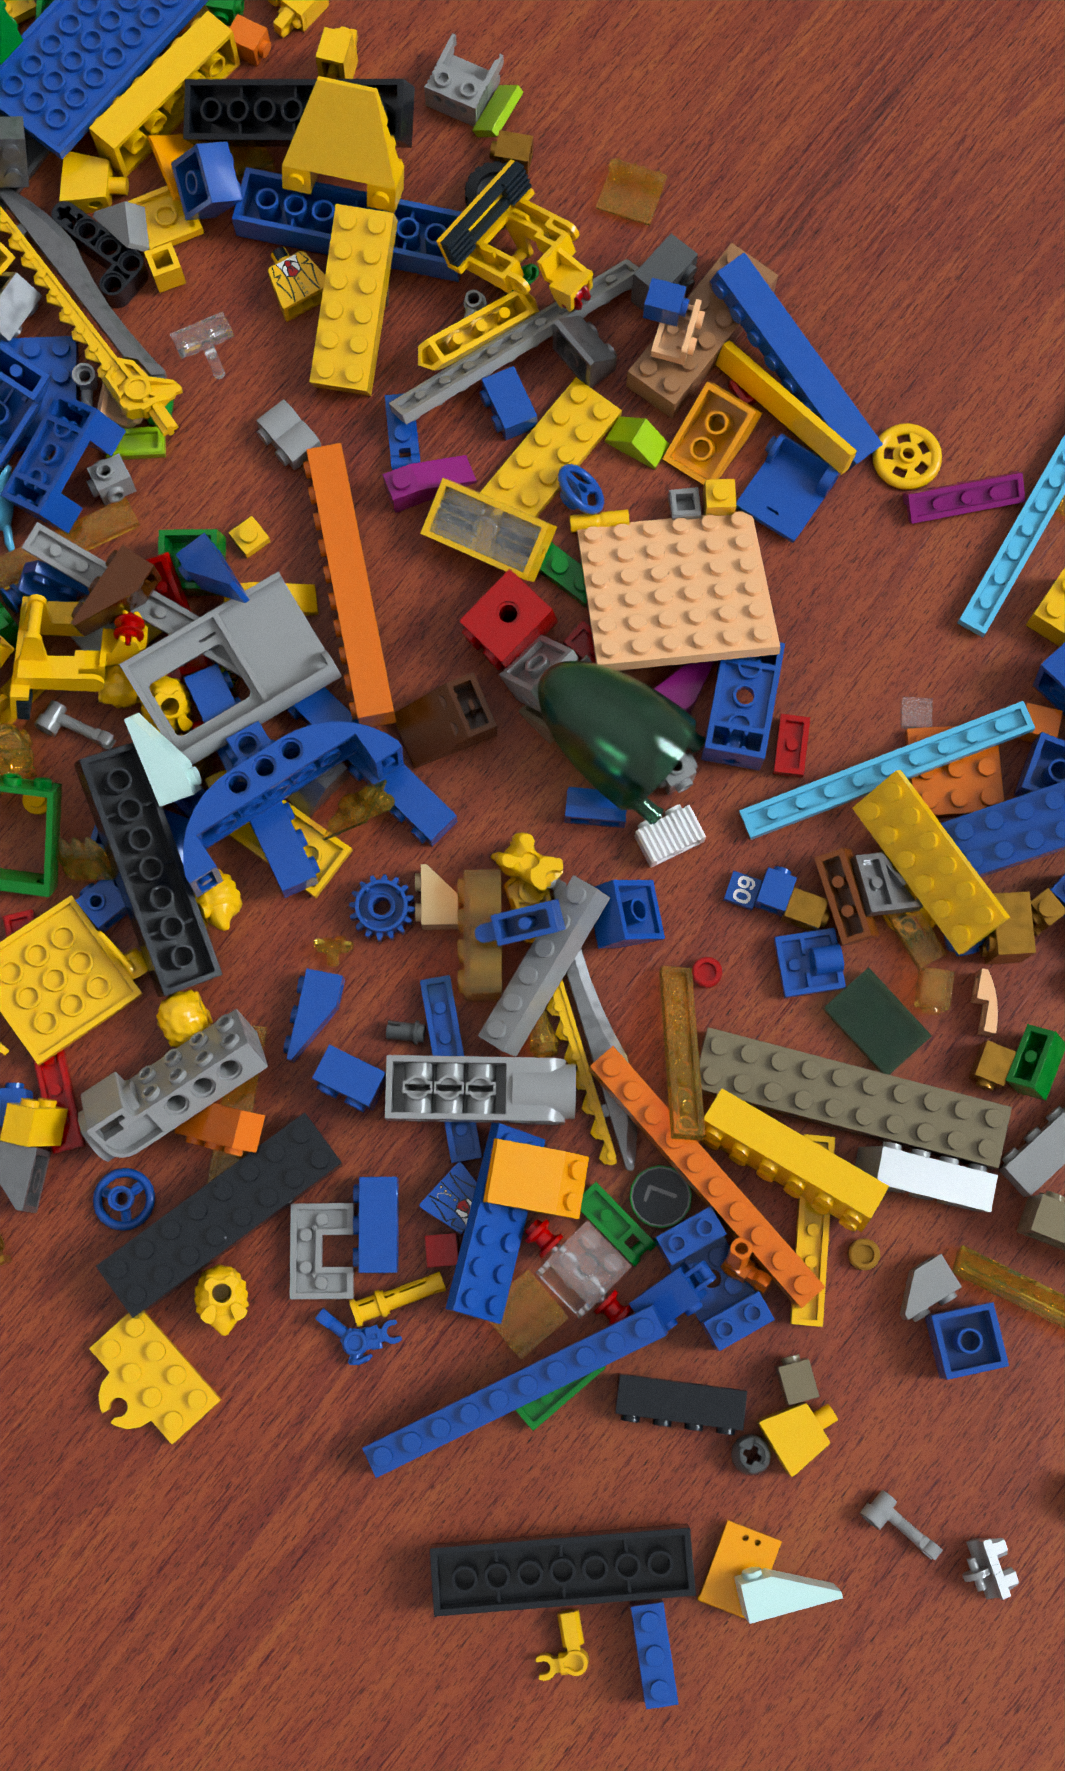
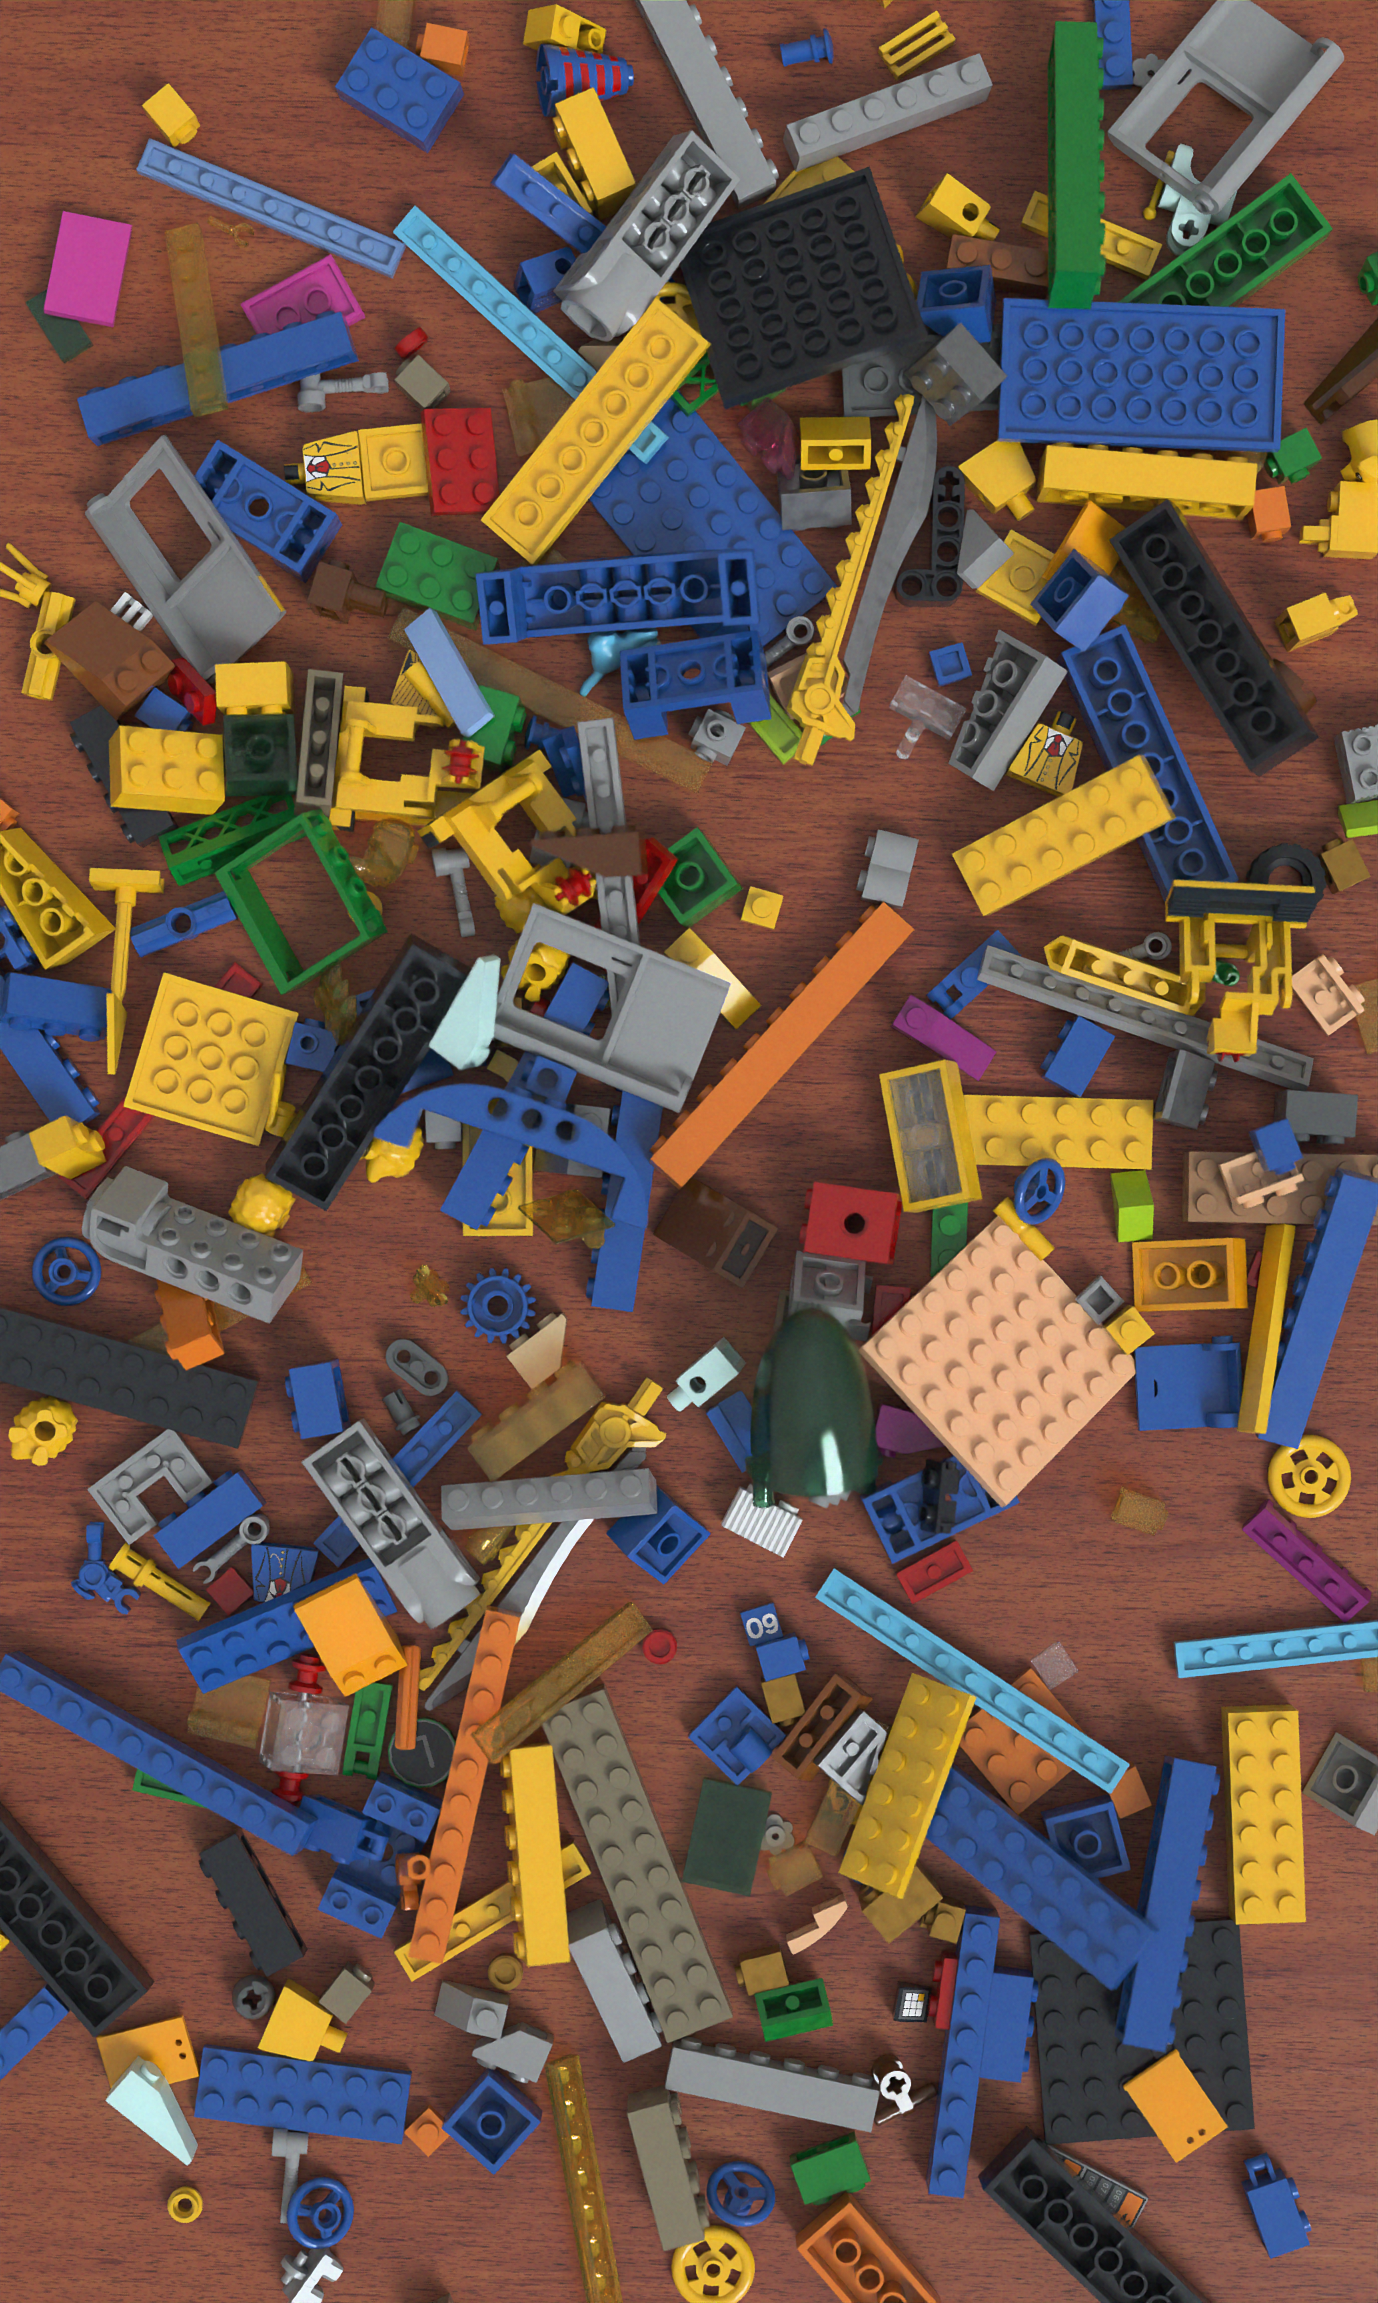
camera: 50 degrees right, 10 degrees up
yellow brick [144,242,186,293] -> none
blue slope [176,532,250,603] -> none
yellow wedge [282,76,404,213] -> none
blue slope [283,968,345,1063] -> none
blue brick [475,899,566,946] -> none
yellow animal [491,833,563,894] -> none
none -> yellow plate [167,2186,203,2223]
none -> light grey brick [193,1513,270,1584]
none -> blue plate [194,2044,412,2144]
none -> blue piece [287,2177,354,2249]
none -> dark grey plate [386,1339,449,1396]
none -> orange axle [395,1645,421,1750]
none -> orange plate [404,2104,450,2157]
none -> light grey brick [425,1110,462,1149]
none -> light grey slope [434,1980,510,2040]
none -> light aqua torso [667,1337,746,1412]
none -> light grey plant [756,1814,795,1855]
none -> black hinge [918,1459,960,1534]
none -> blue plate [928,642,972,687]
none -> light grey wedge [948,630,1068,791]
none -> clear yellow brick [1111,1486,1168,1536]
none -> light nougat bracket [1292,954,1365,1036]

